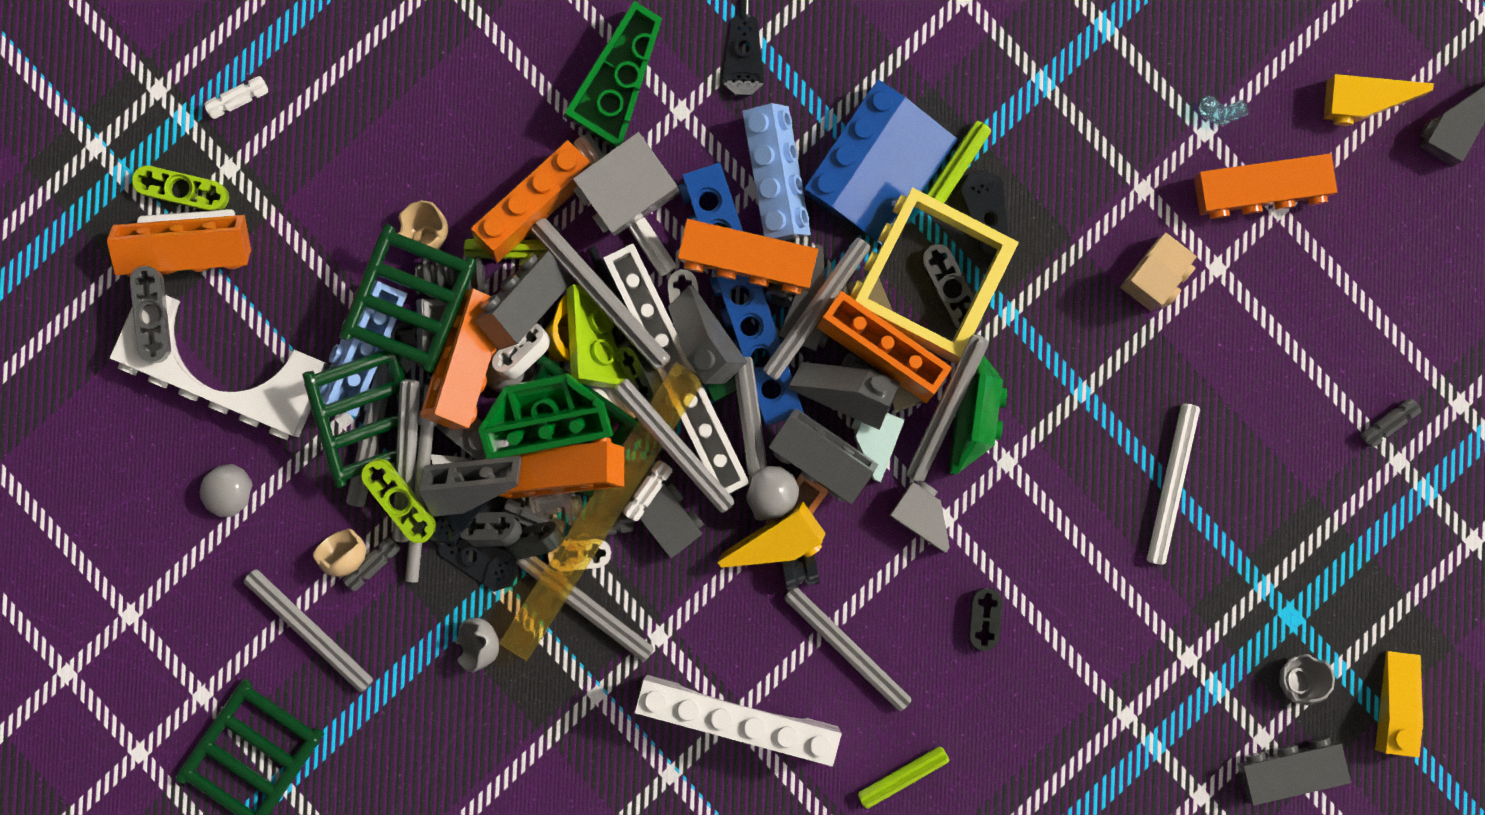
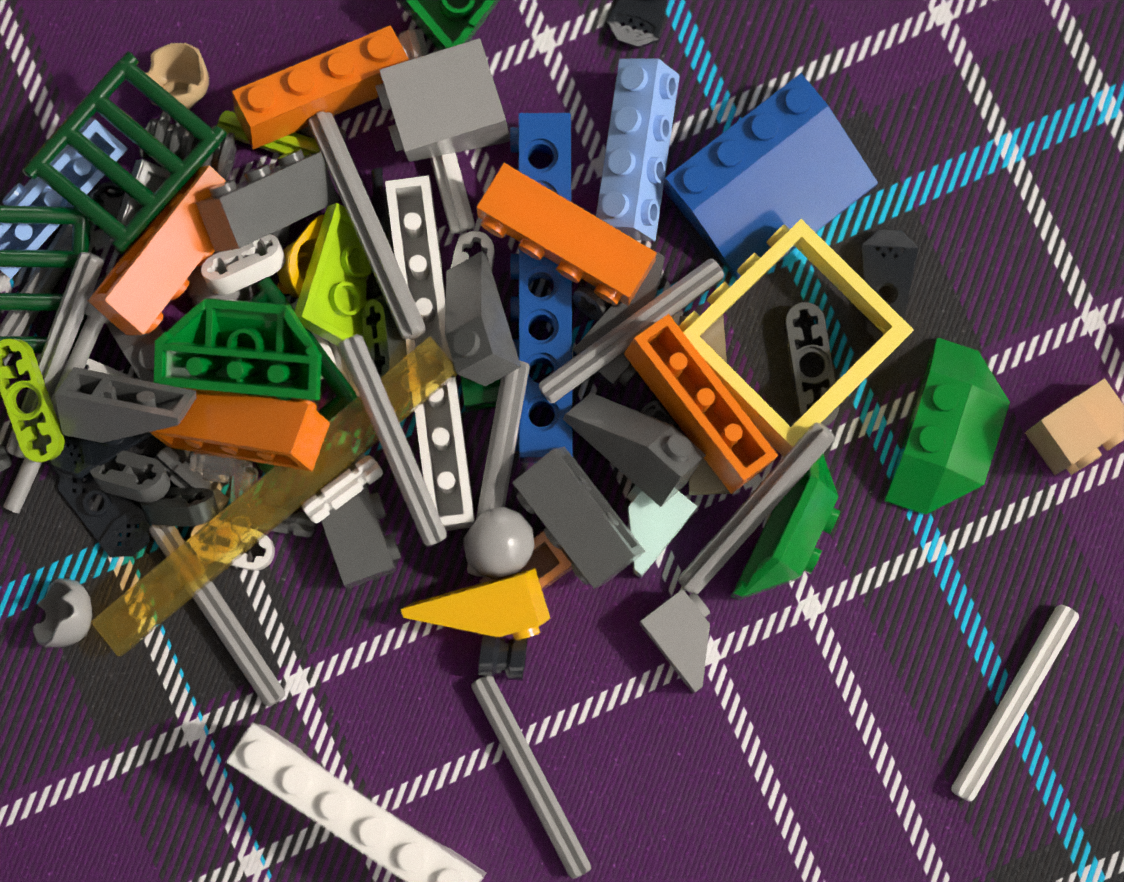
camera: 20 degrees right, 5 degrees down
lime axle [927,121,991,203] -> none
pearl dark grey beam [968,588,1003,651] -> none
none -> green wedge [884,337,1010,515]

